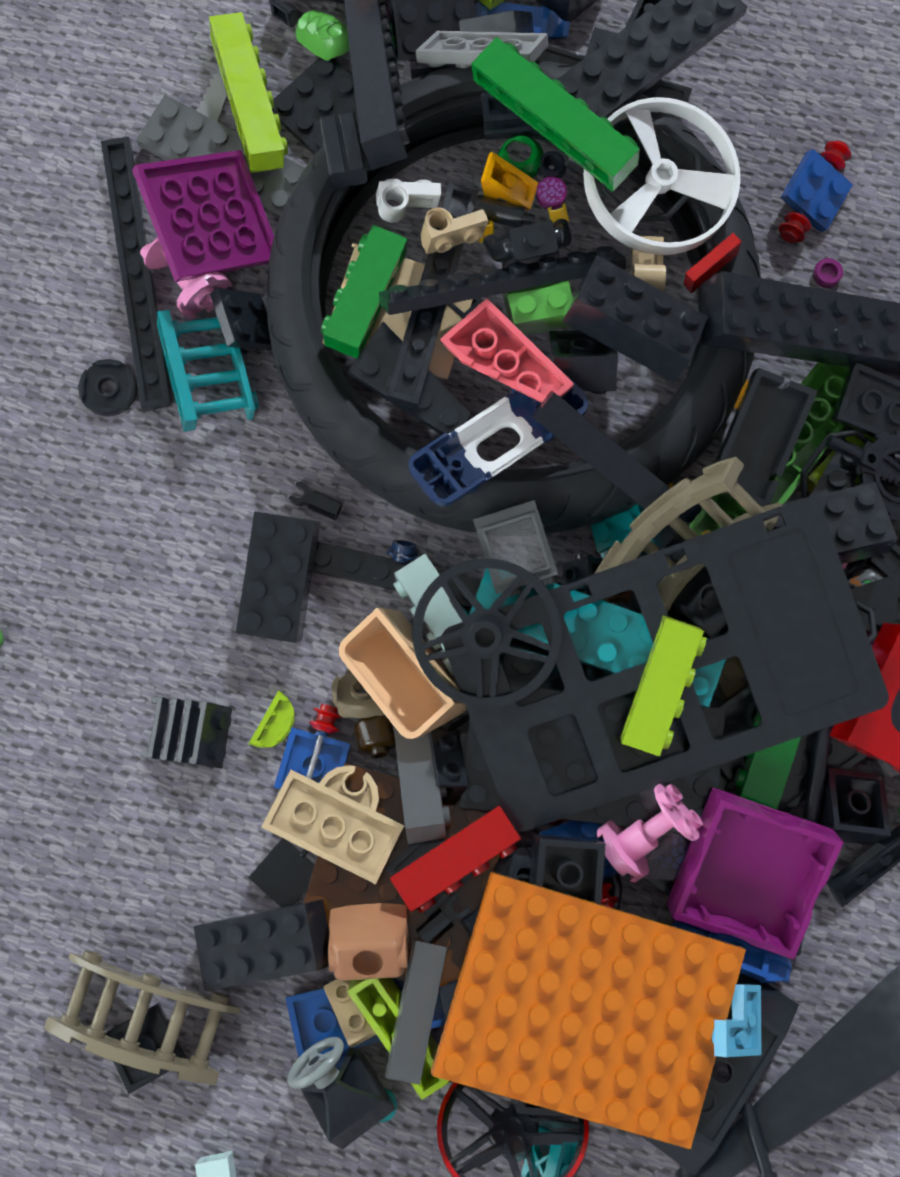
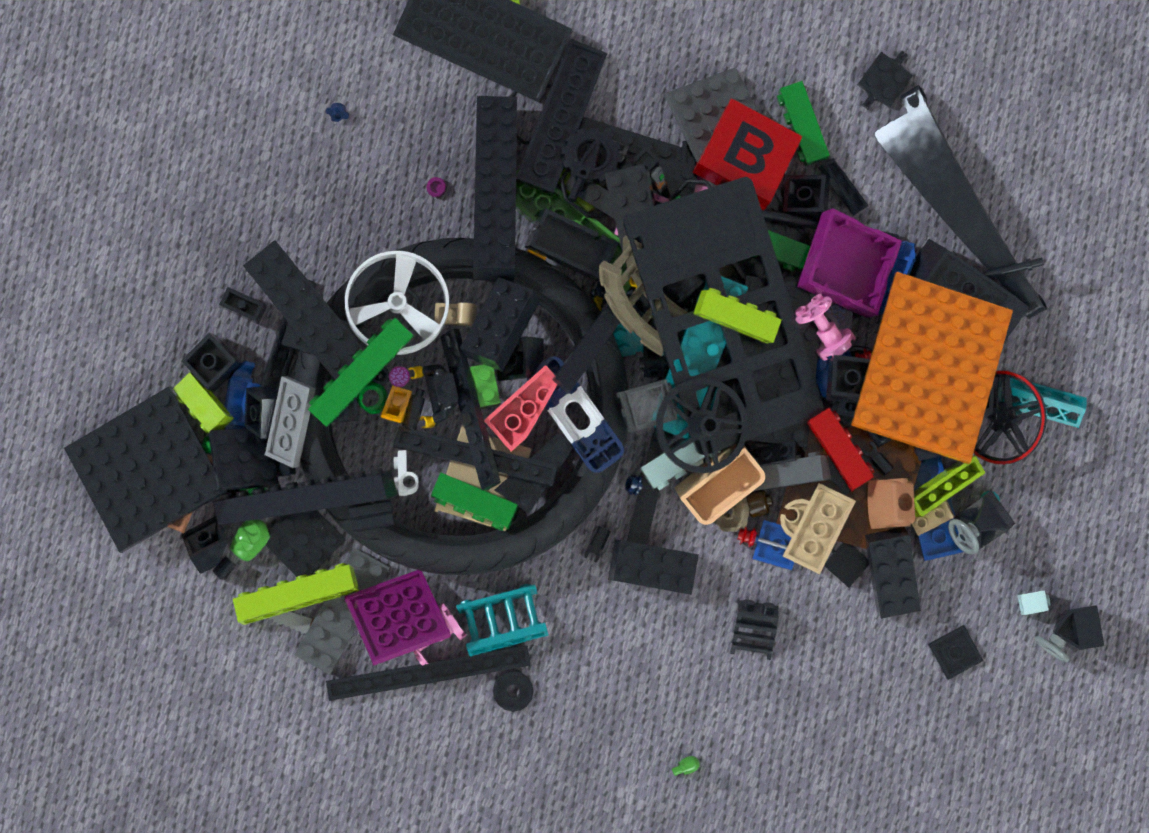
camera: 90 degrees left, 5 degrees up
dark tan fence [44,950,241,1085] -> none
black plate [210,288,272,351] -> none
lime plate [249,690,295,748] -> none
dark grey tile [385,940,447,1085] -> none
tan plate [421,207,488,254] -> none
red tile [683,233,742,294] -> none
medium azure plate [712,984,762,1057] -> none
blue plate [778,140,853,243] -> none

